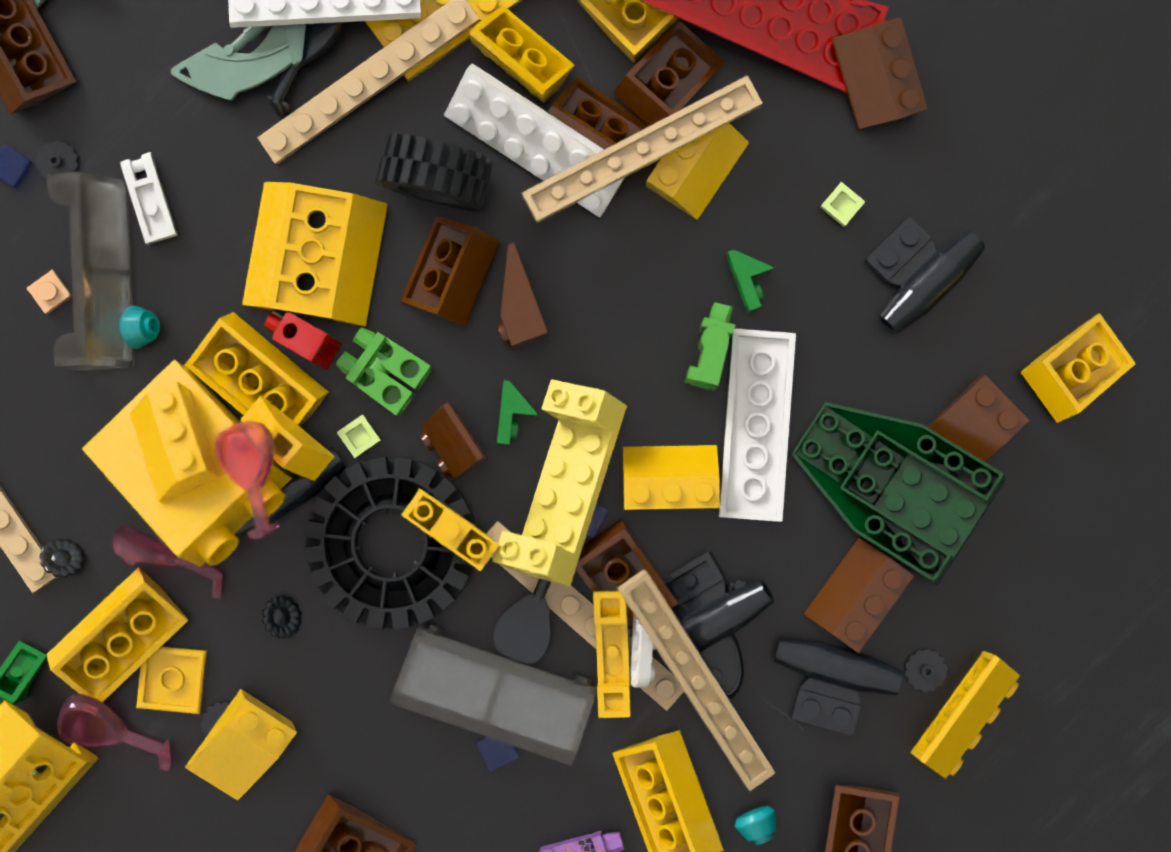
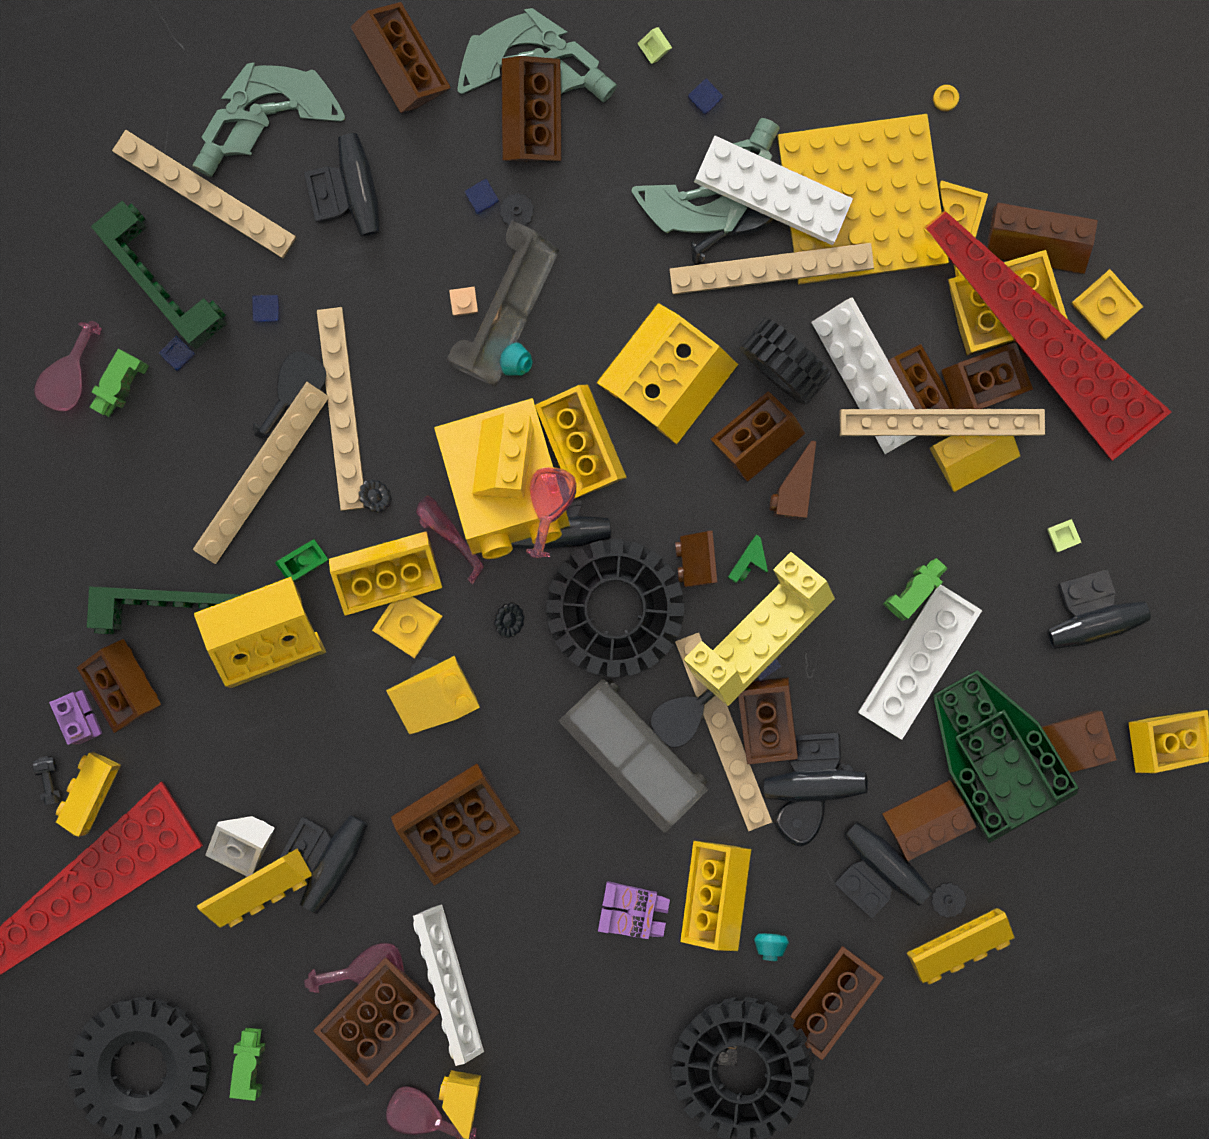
camera: 25 degrees right, 0 degrees up
clear pink piece [57,694,171,772] -> none
white plate [120,152,177,245] -> none
yellow slope [240,395,335,481] -> none
red torso [264,311,343,370] -> none
bright green hips [336,327,434,418] -> none
yellowish green plate [337,414,382,458] -> none
yellow slope [402,489,500,571] -> none
yellow slope [469,5,575,103] -> none
clear blue tile [476,728,519,772] -> none
yellow slope [593,591,631,718] -> none
tan plate [617,569,775,791] -> none
yellow slope [623,445,720,510] -> none
white plate [630,614,656,688] -> none
green slope [726,249,774,313] -> none
reddish brown slope [831,17,928,129] -> none

